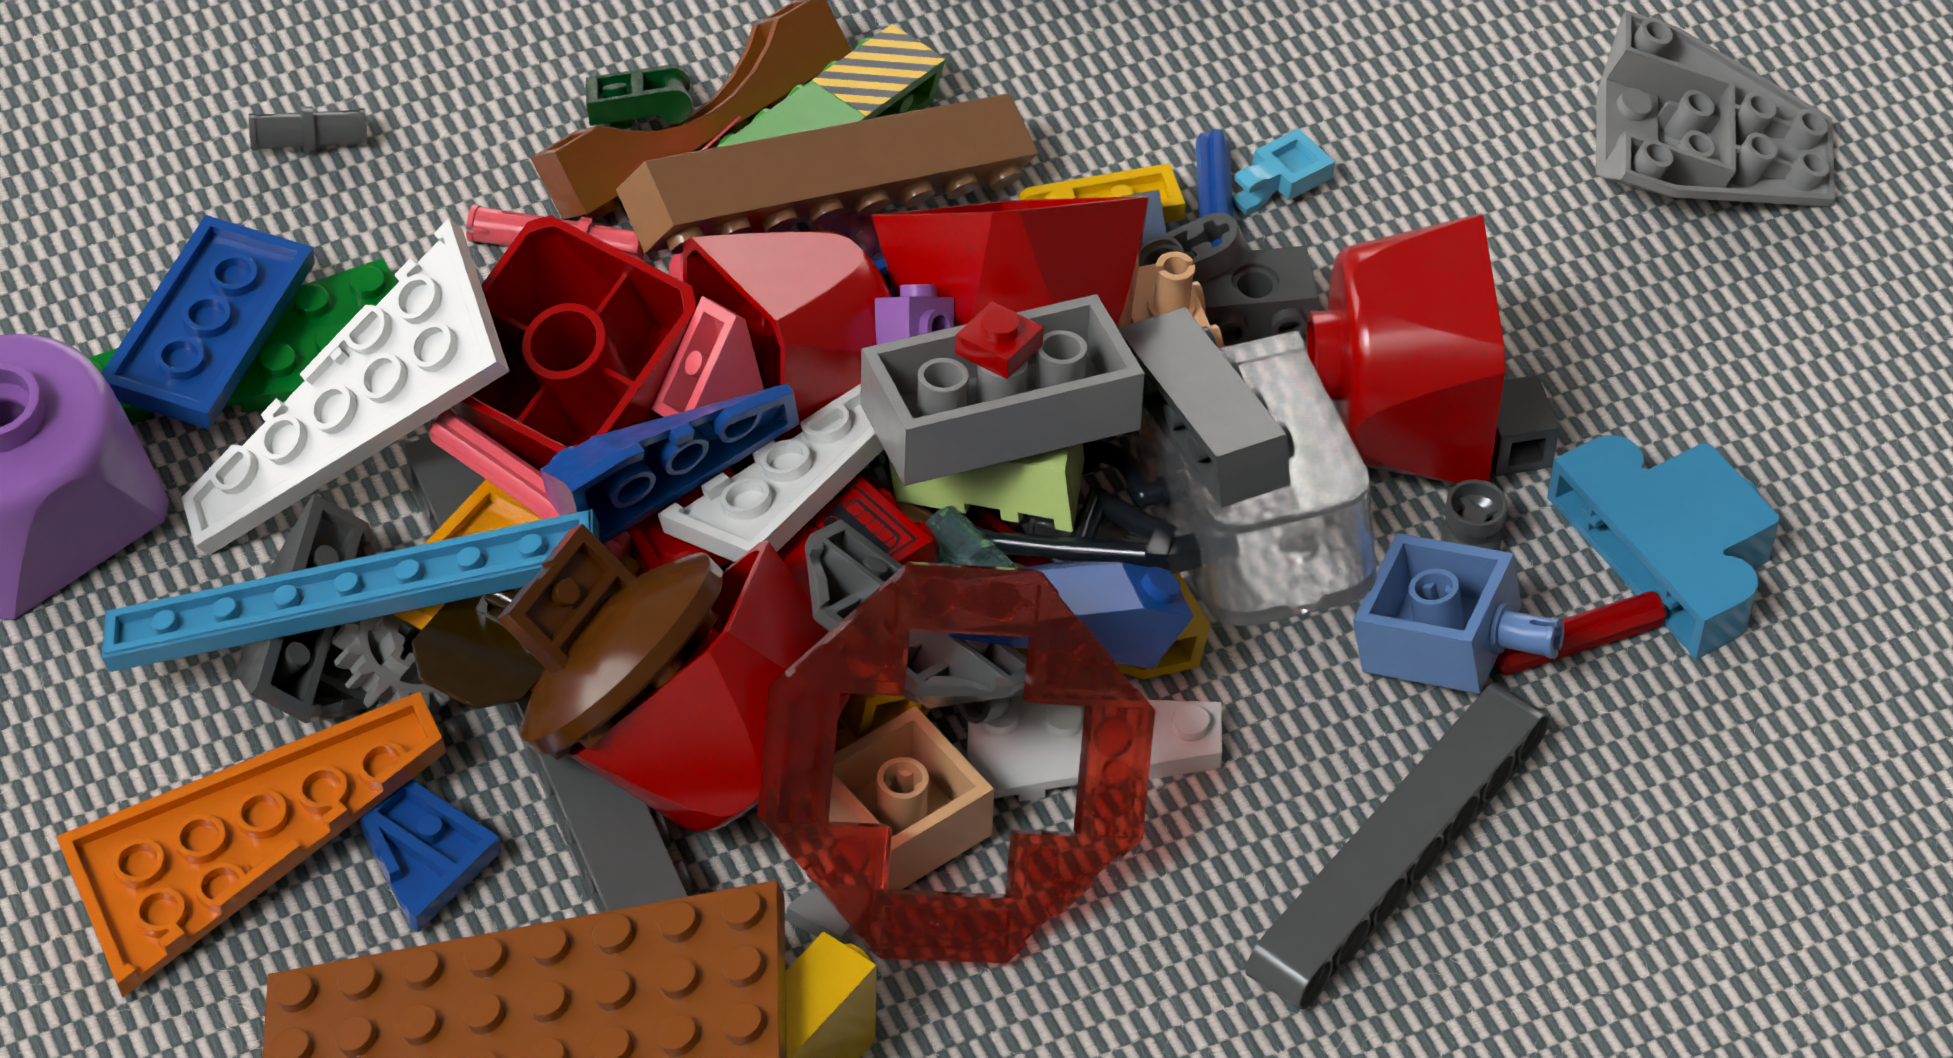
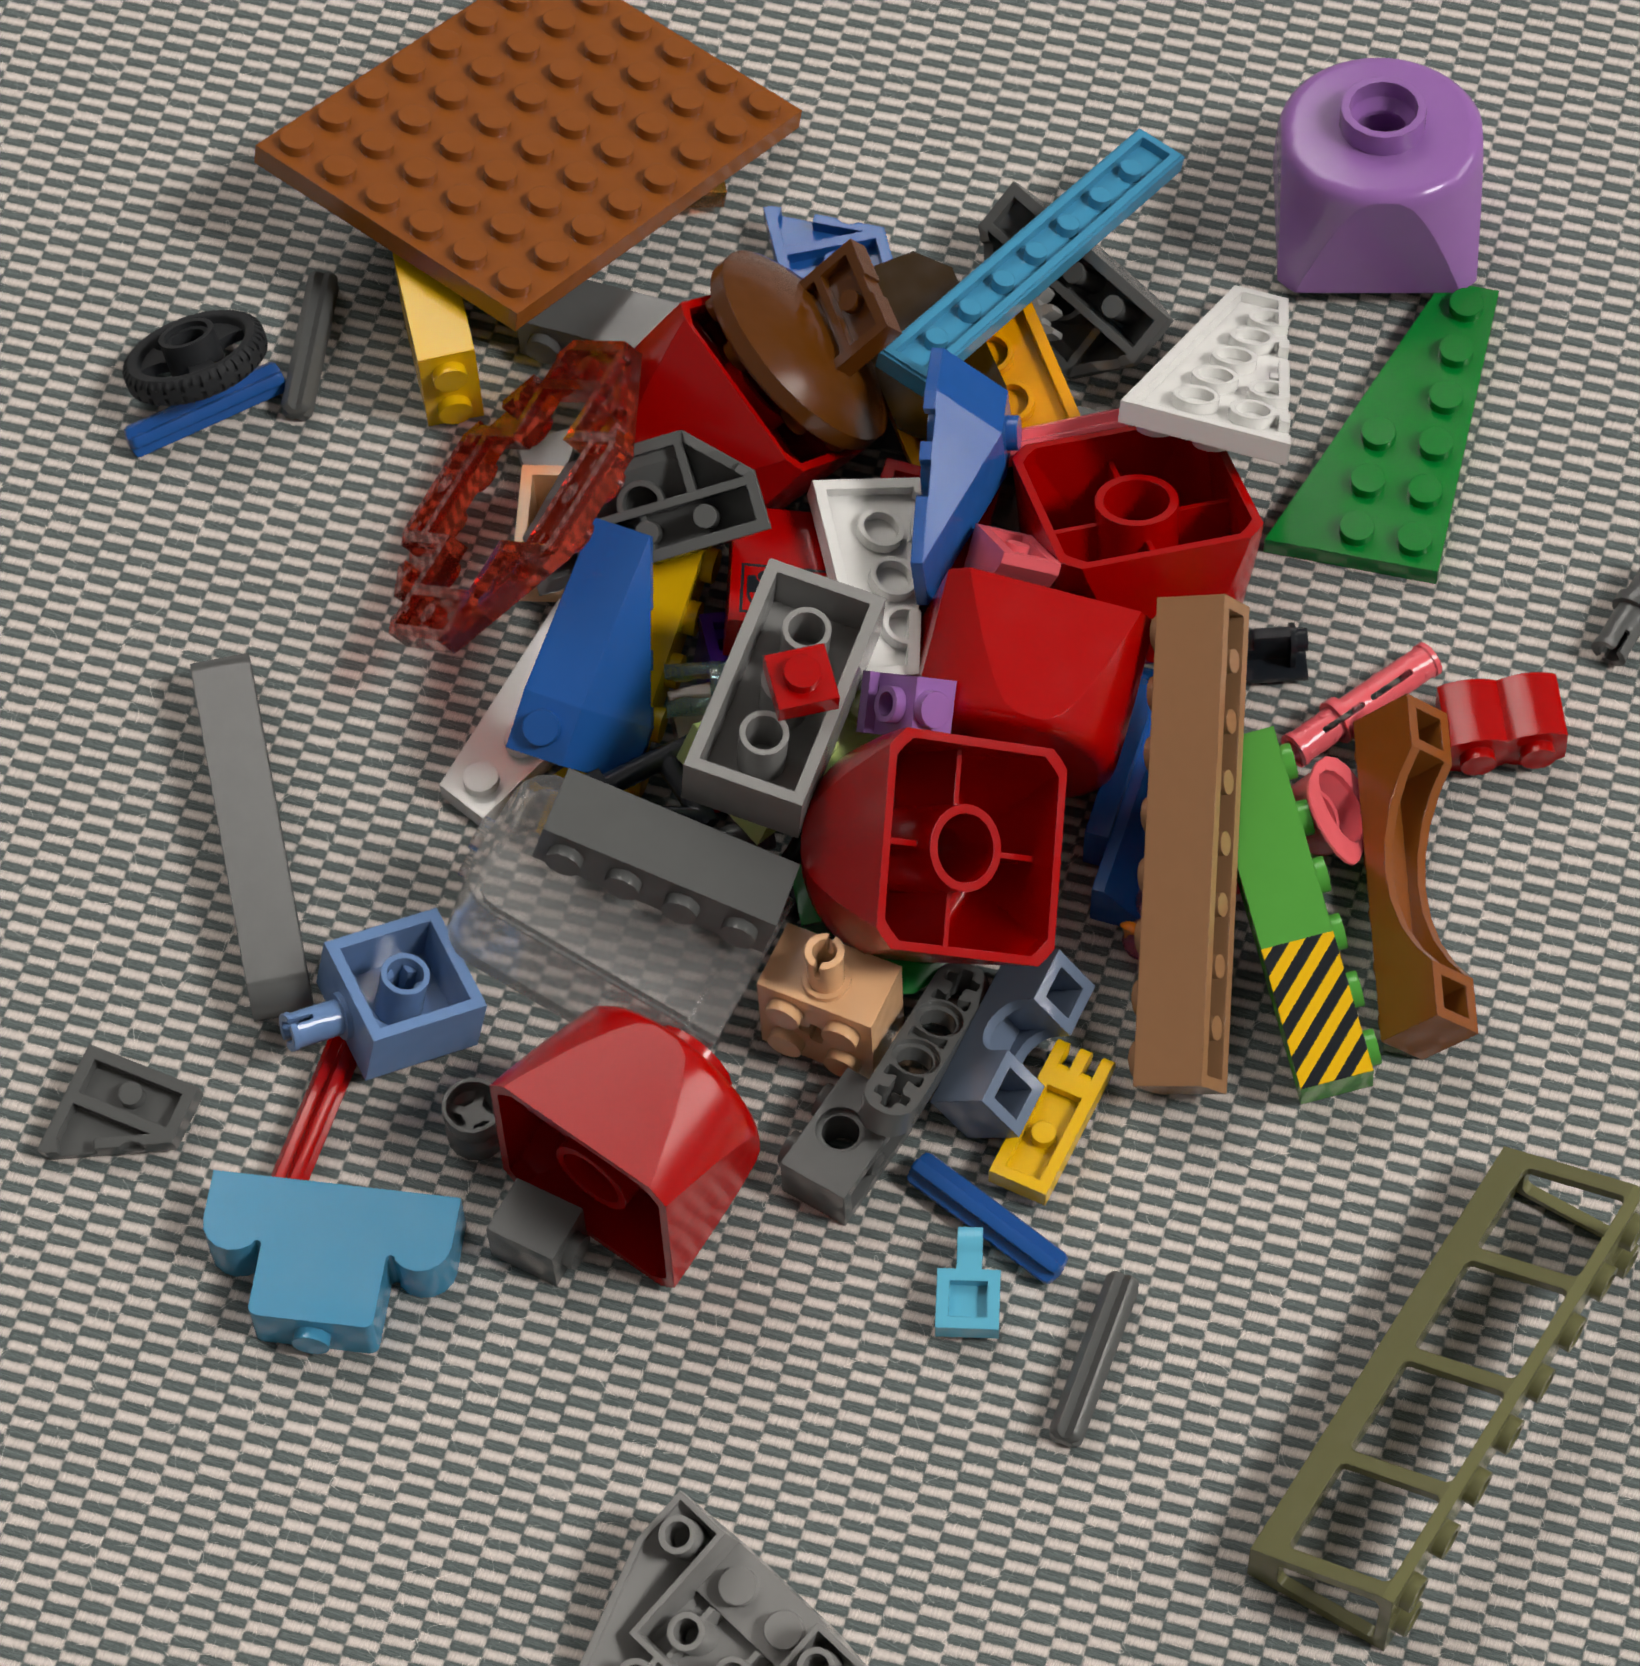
camera: 135 degrees right, 10 degrees up
orange wing [56,691,446,998] -> none
blue plate [101,215,315,430] -> none
dark green plate [586,64,692,130] -> none
none -> dark grey wing [37,1044,204,1160]
none -> dark grey axle [1049,1271,1139,1448]
none -> red brick [1435,672,1568,776]

